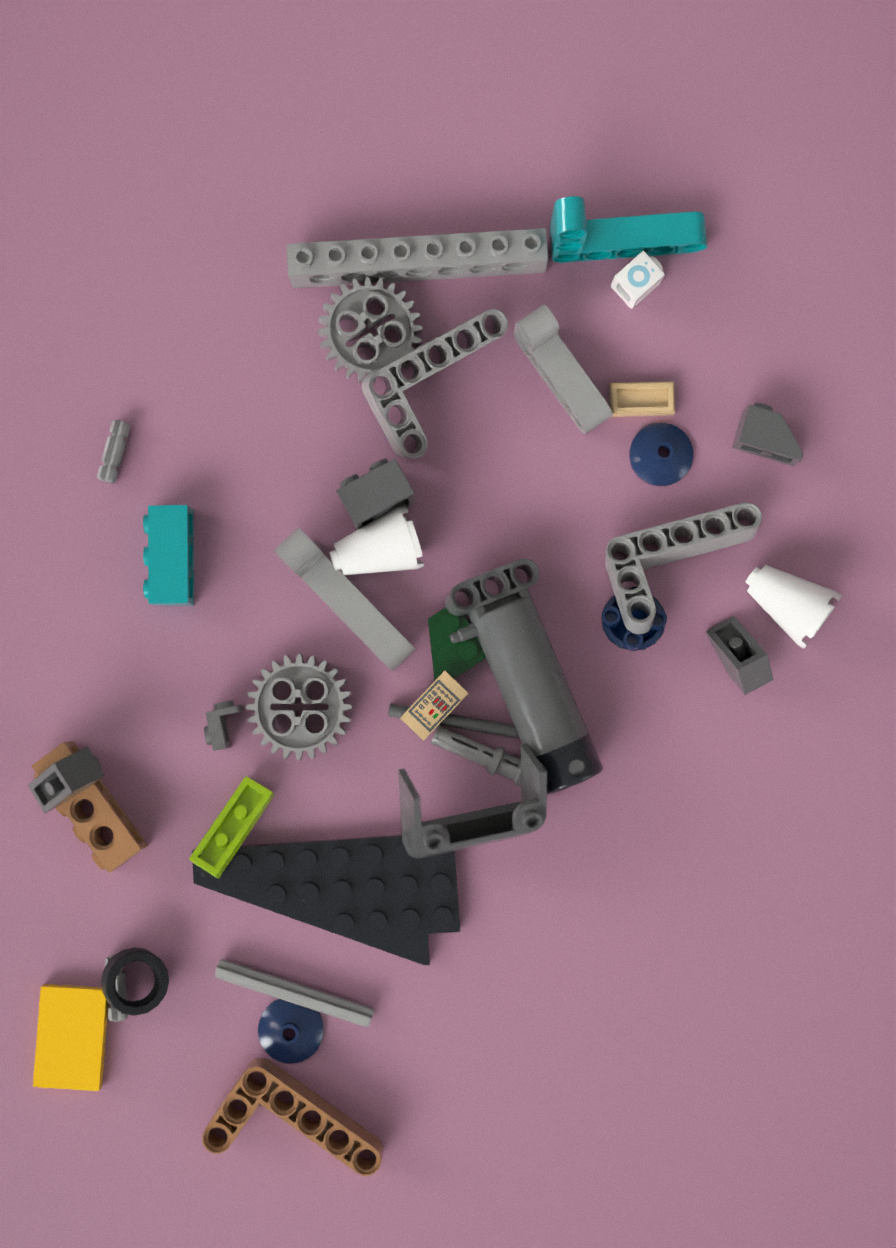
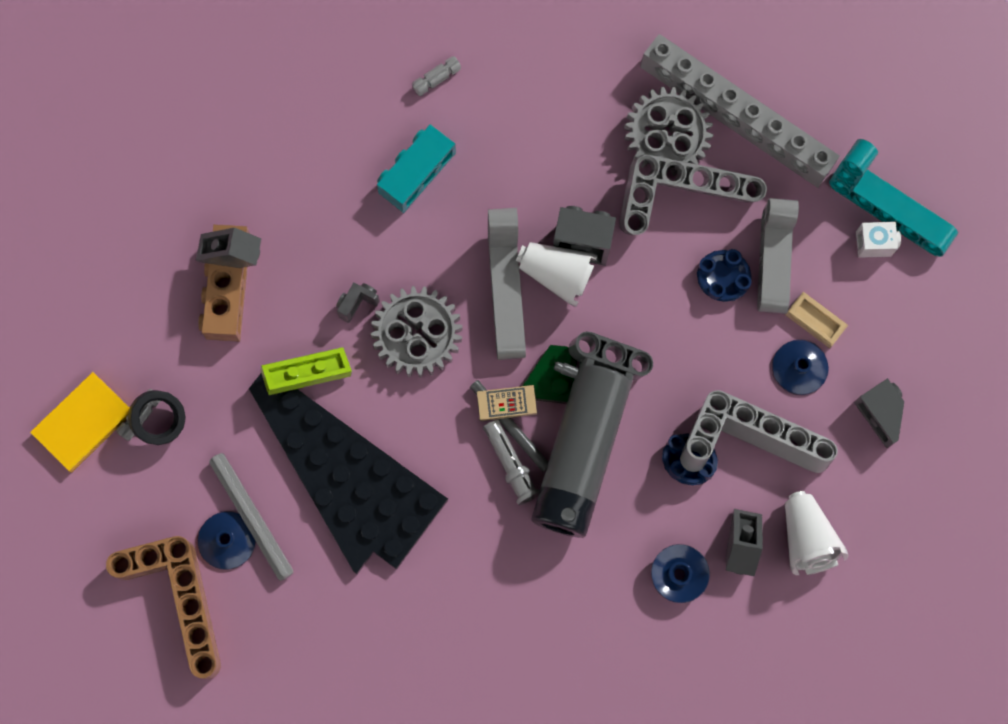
camera: 40 degrees right, 10 degrees down
dark grey windscreen [398,744,547,858] -> none
none -> dark blue dish [651,544,710,603]
none -> dark blue dish [696,249,752,302]

